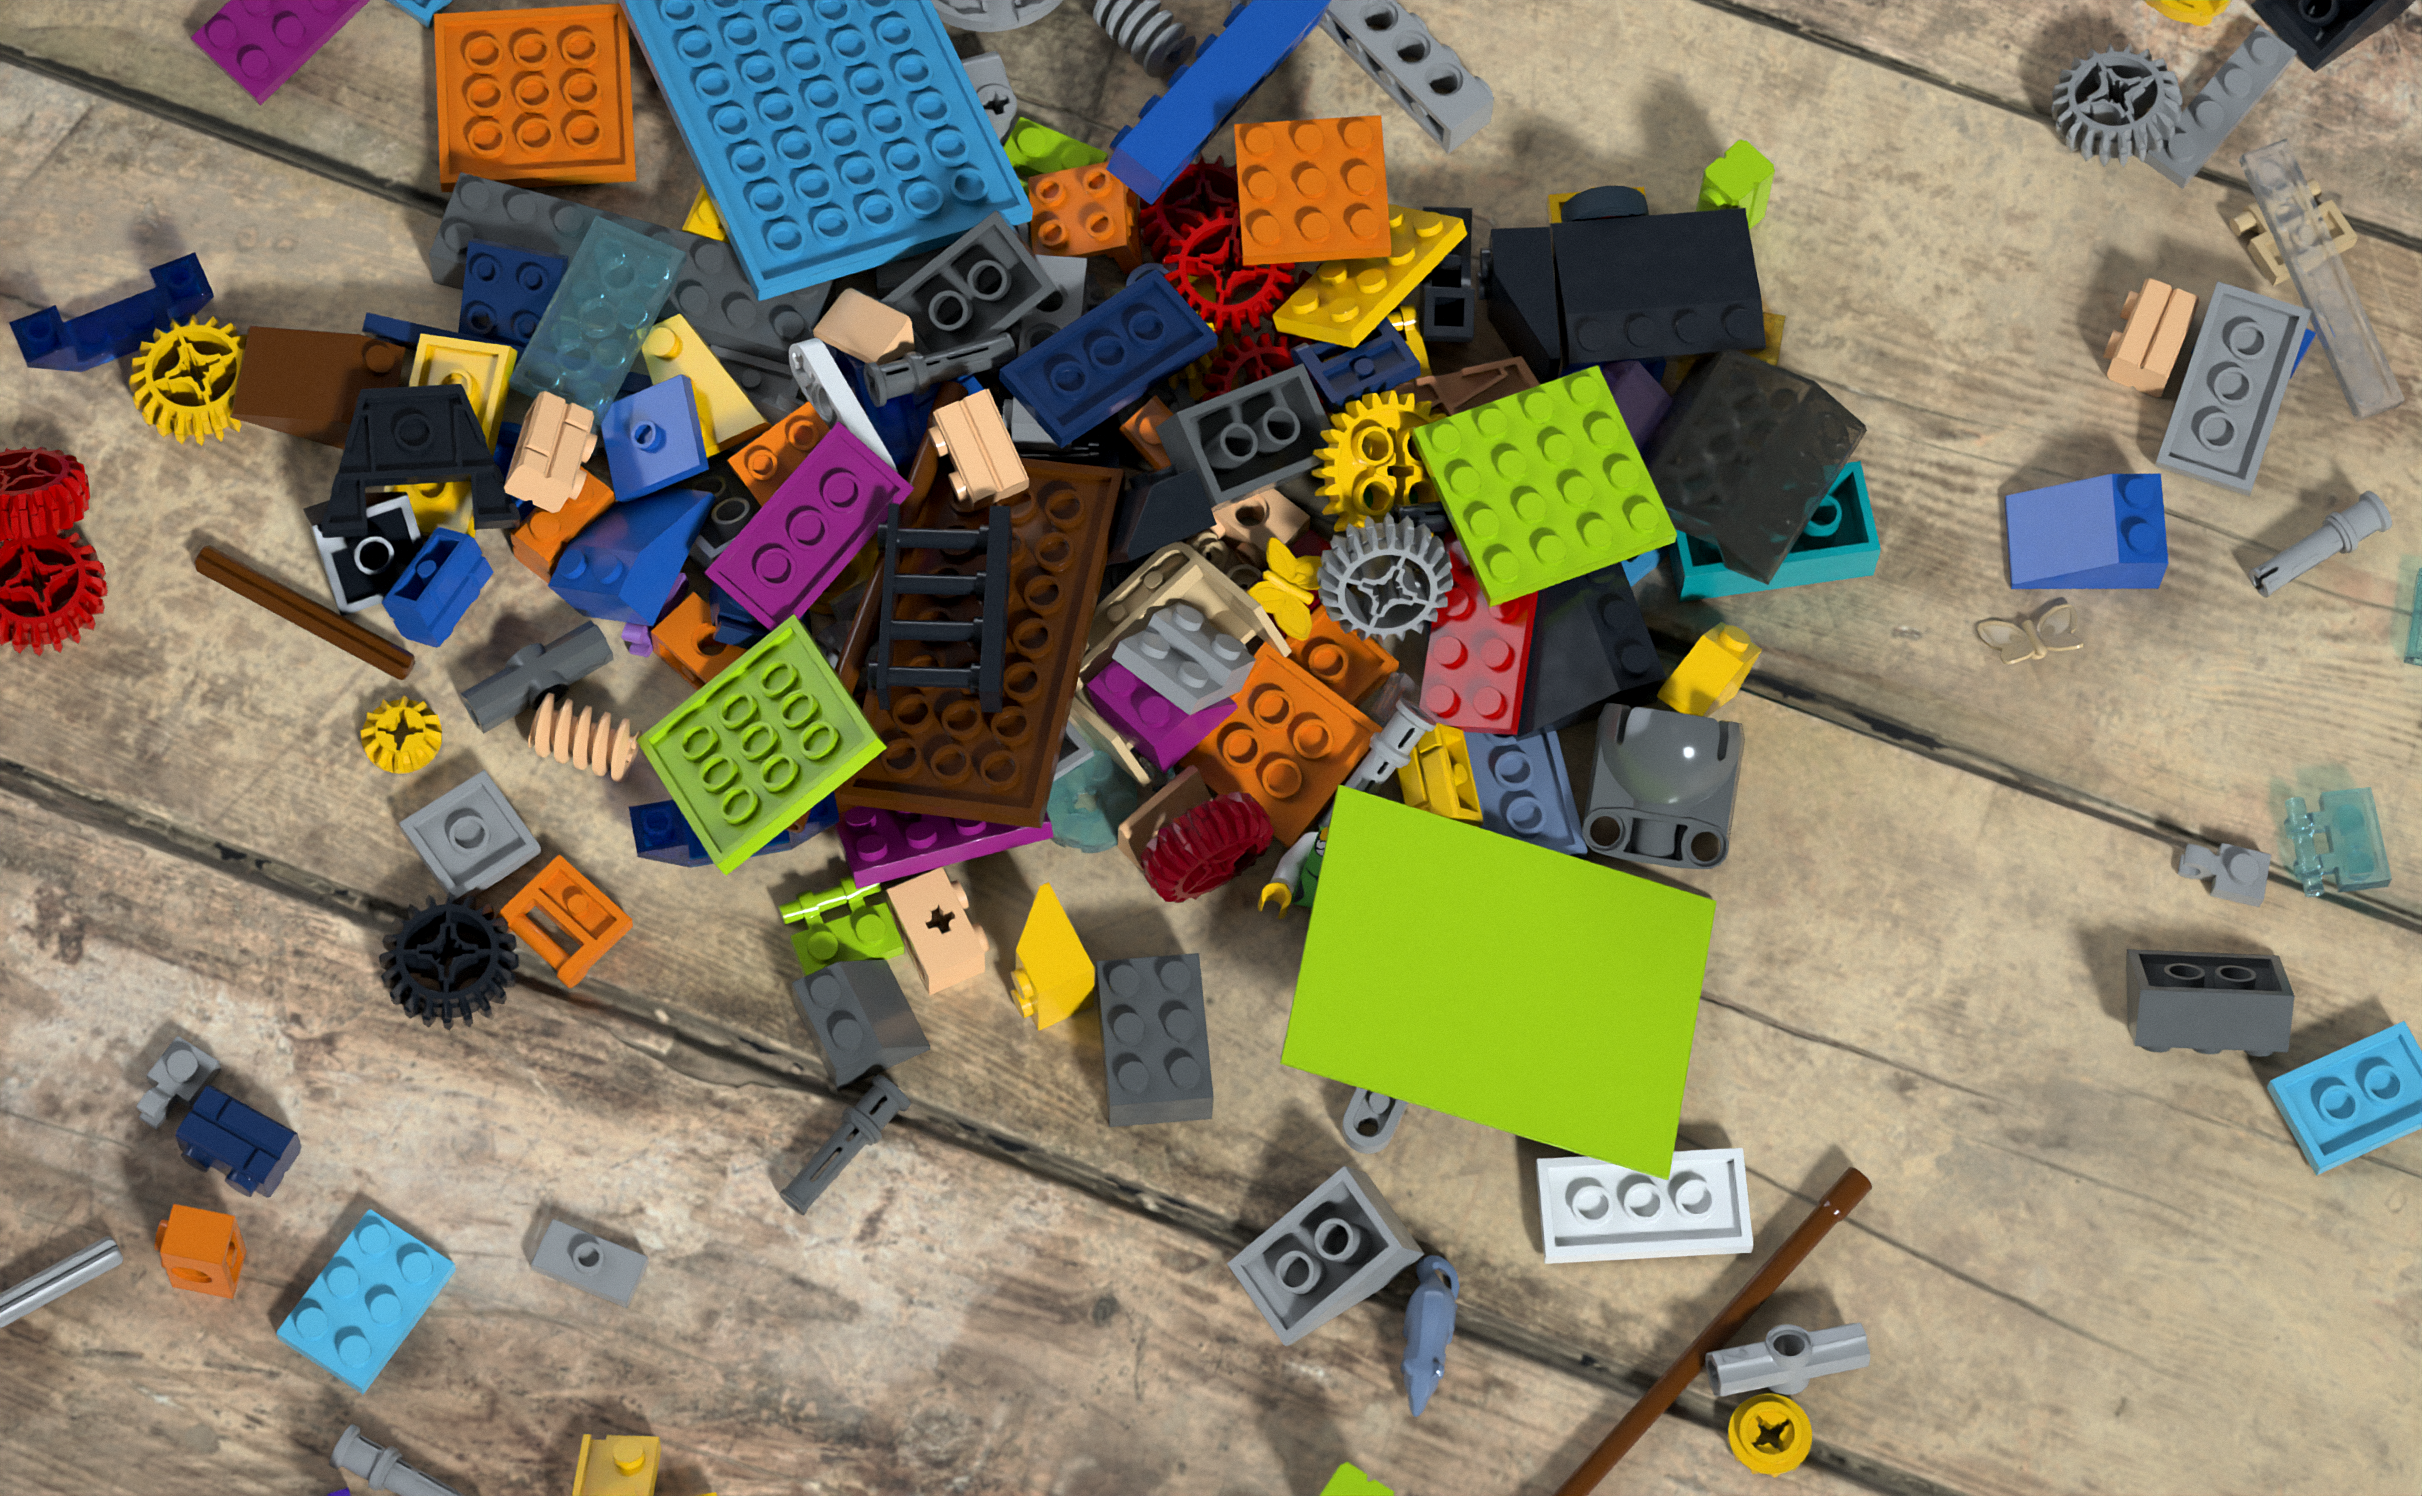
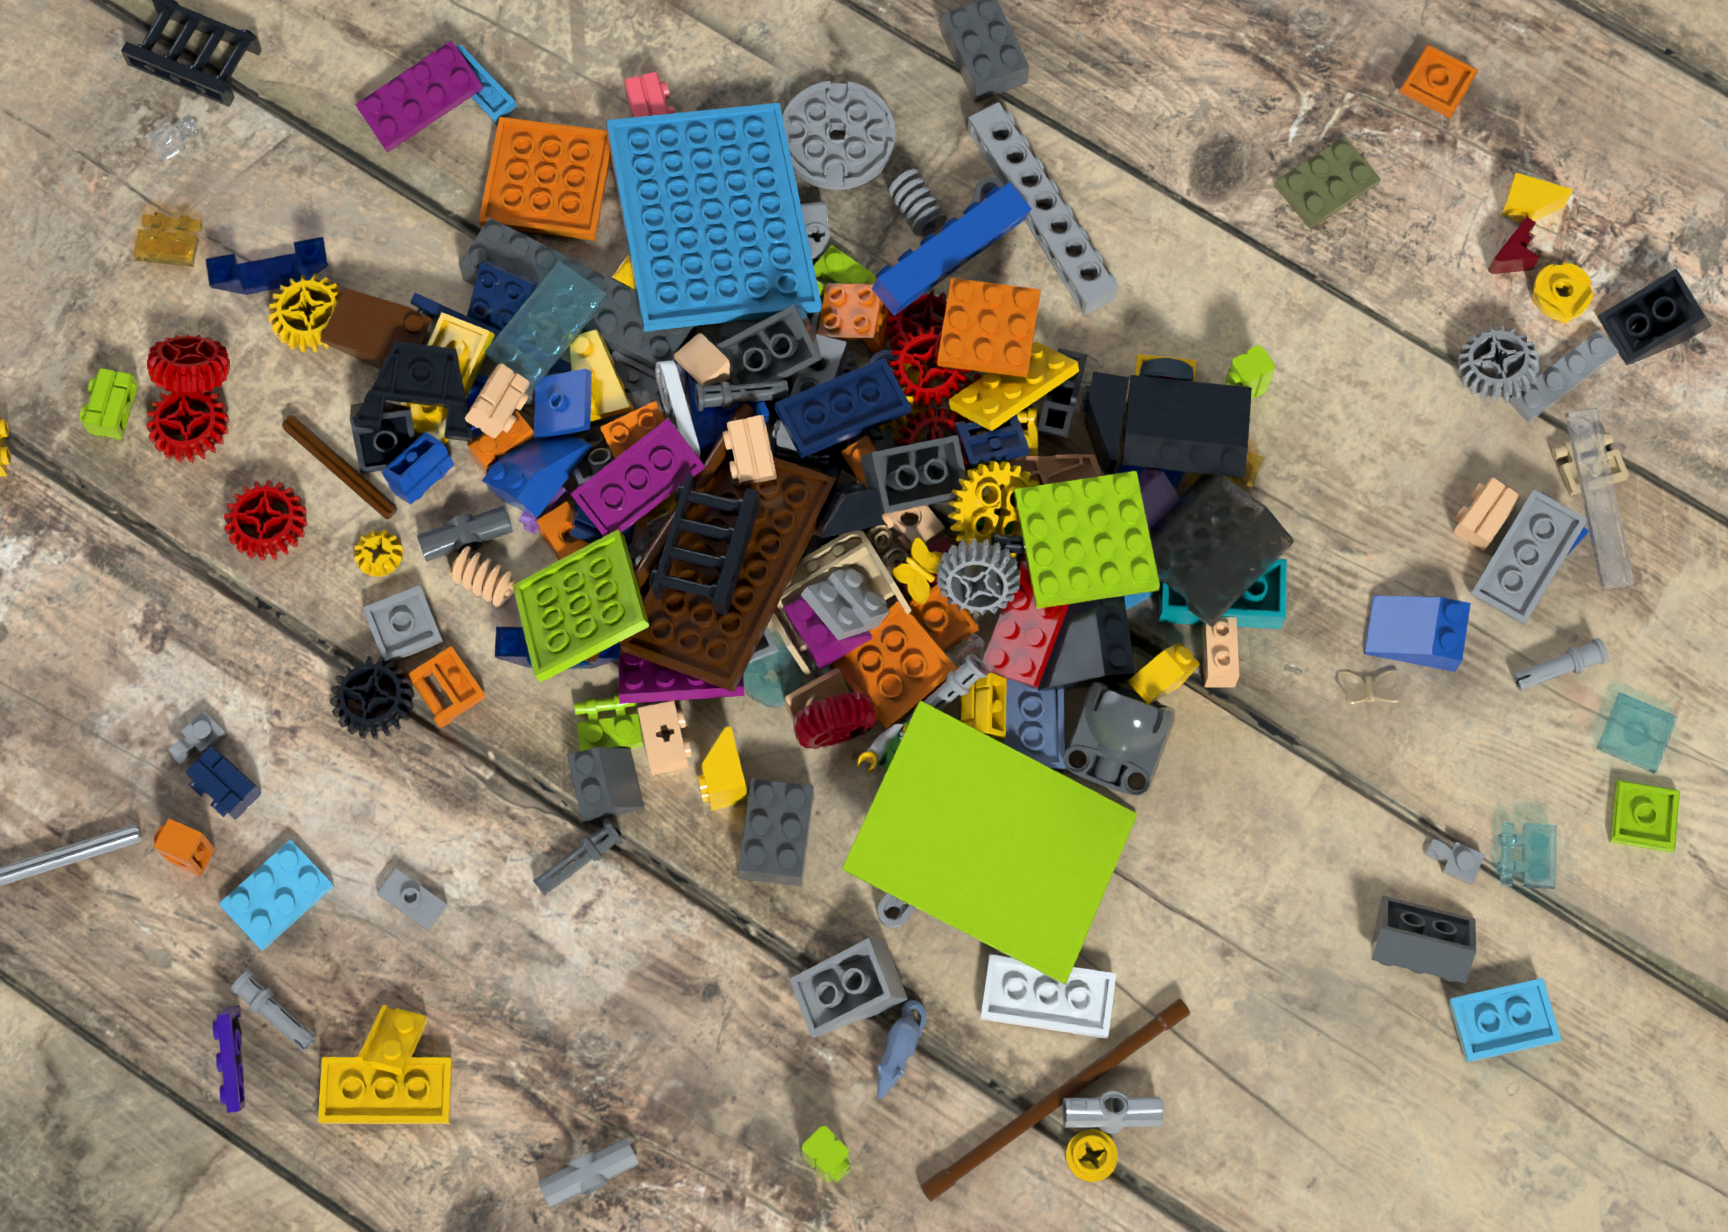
camera: 15 degrees right, 5 degrees up
none -> red gear [224,479,308,561]
none -> light nougat brick [1201,617,1239,687]

